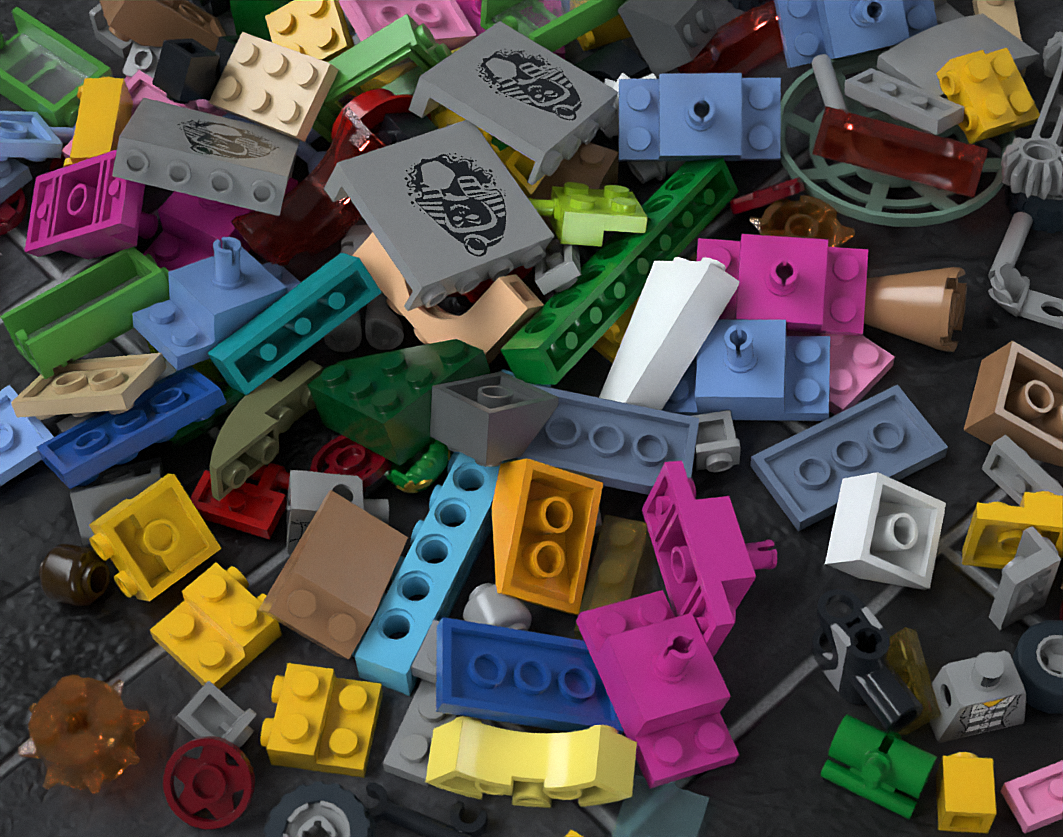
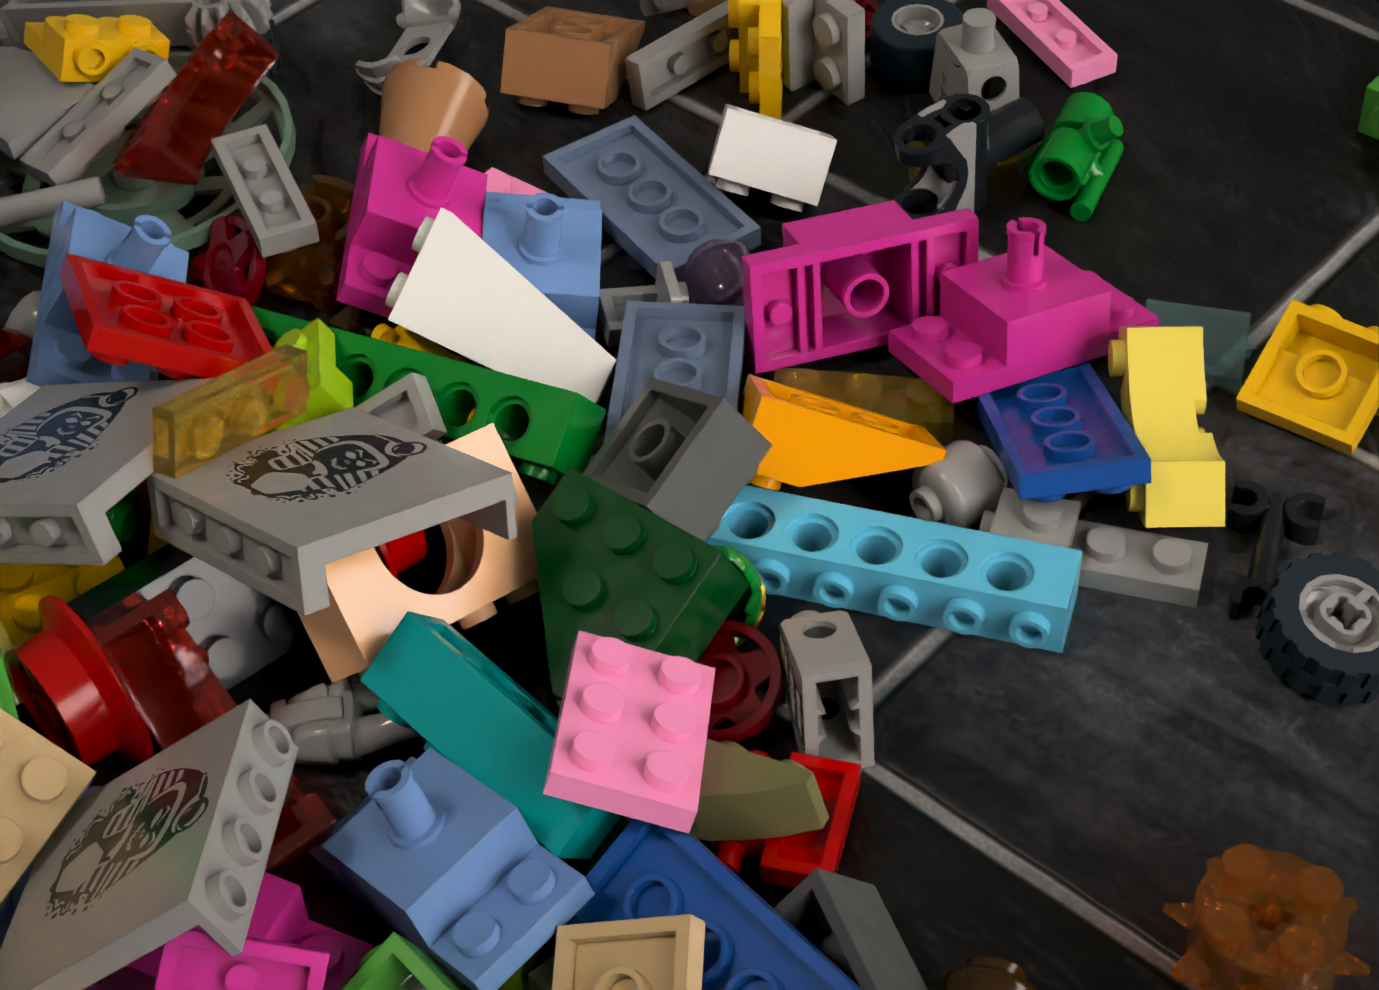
camera: 95 degrees left, 10 degrees down
yellow plate [89,474,222,601] -> none
yellow plate [150,562,282,690] -> none
dark red wheel [163,736,255,829] -> none
light grey bracket [174,681,257,748] -> none
medium nougat slope [259,490,408,660] -> none
yellow plate [261,663,383,778] -> none
yellow brick [936,752,996,833] -> none
light grey piece [988,212,1033,279] -> none
none -> red plate [59,253,285,395]
none -> clear yellow plate [152,344,309,479]
none -> light grey plate [211,124,320,258]
none -> bright pink plate [543,630,715,834]
none -> clear purple head [682,238,752,306]

